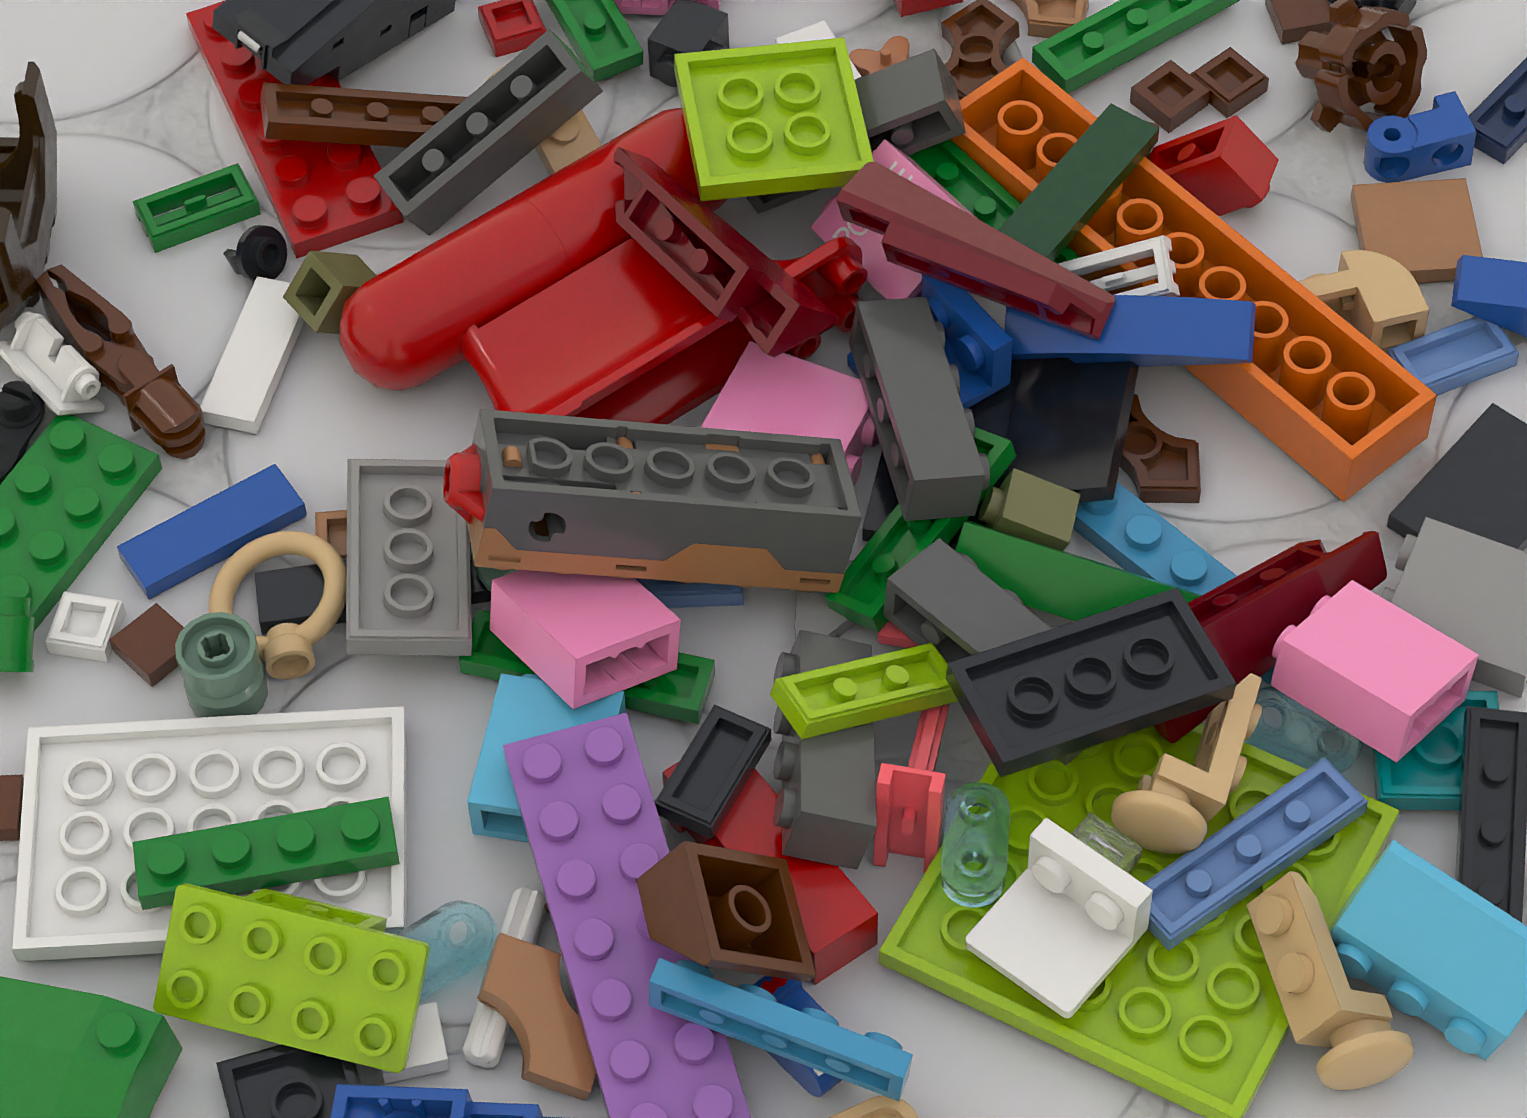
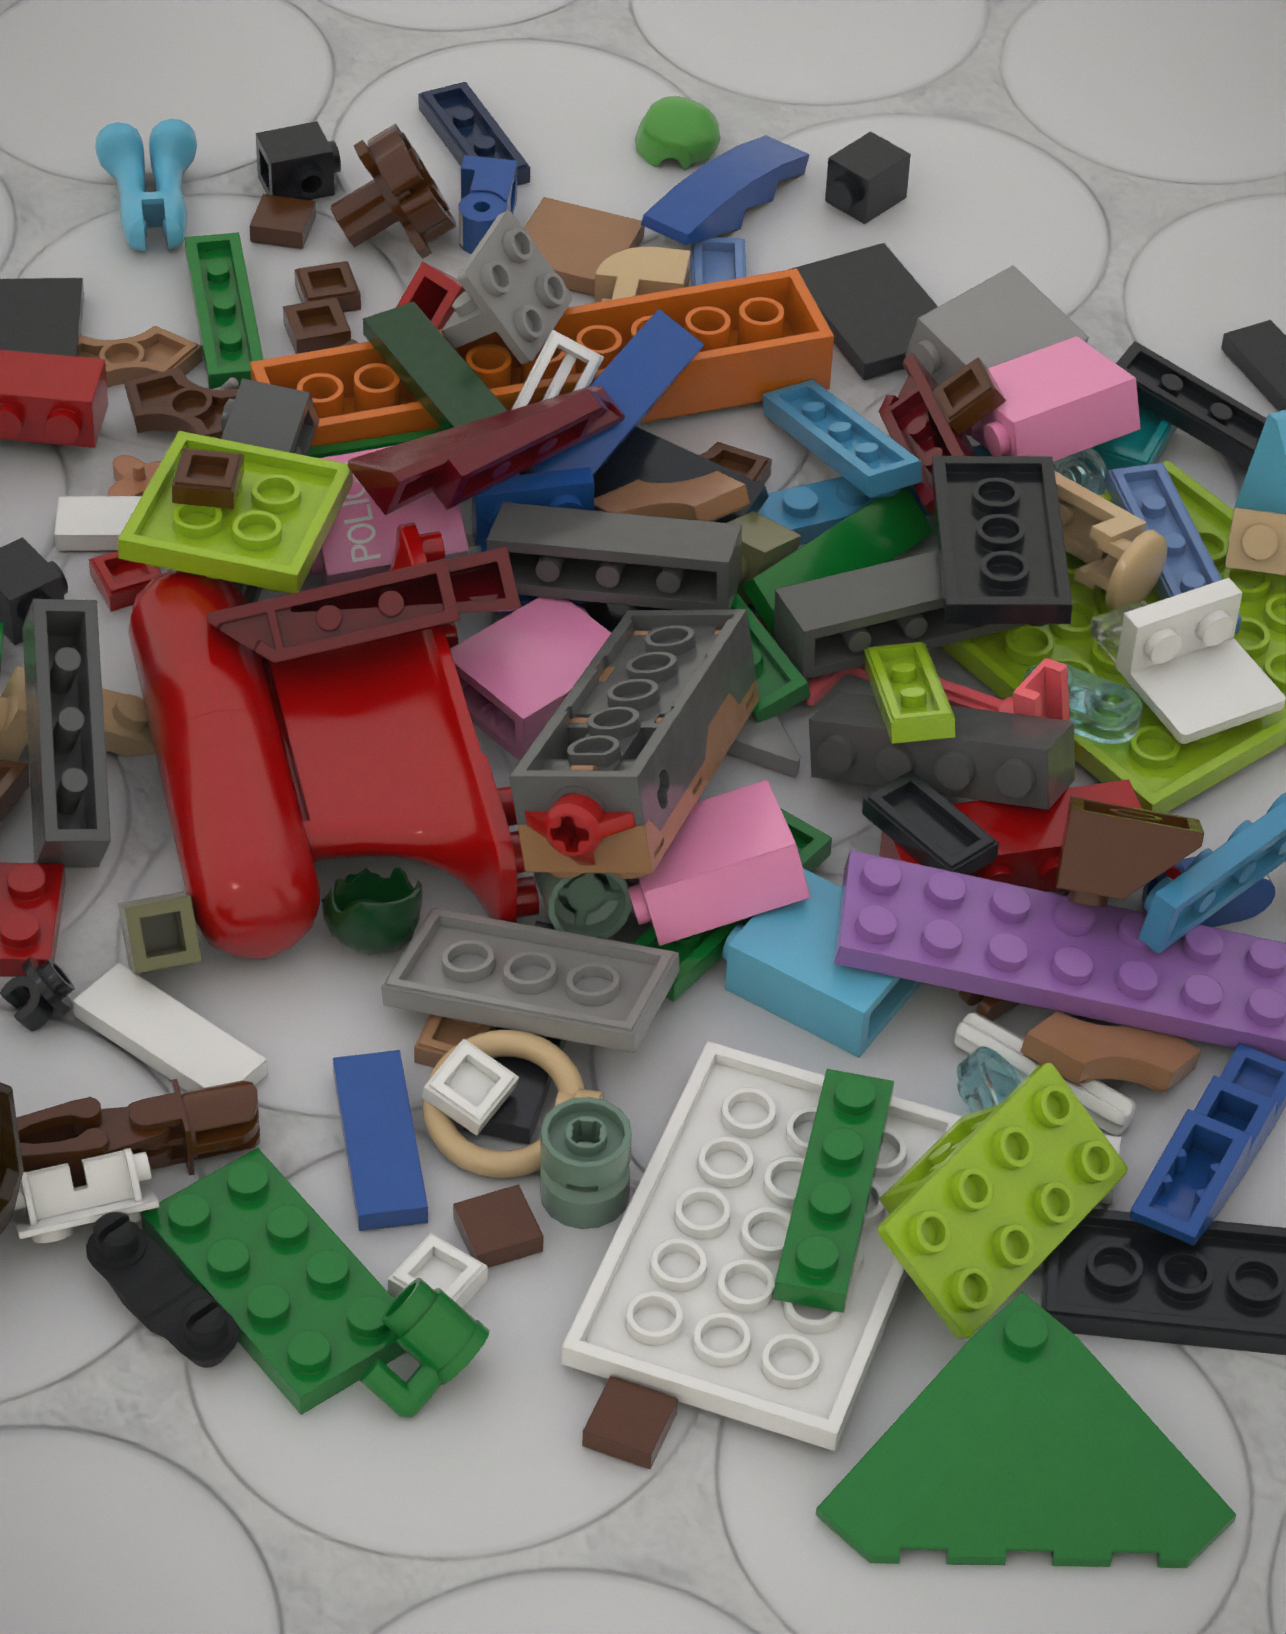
camera: 70 degrees left, 10 degrees down
none -> reddish brown tile [172,448,244,509]
none -> dark green hair [321,867,423,955]
none -> white tile [421,1038,519,1136]
none -> light grey bracket [441,211,572,365]
none -> medium nougat tile [594,471,750,522]
none -> dark azure plate [762,379,922,498]
none -> reddish brown tile [932,357,1006,435]

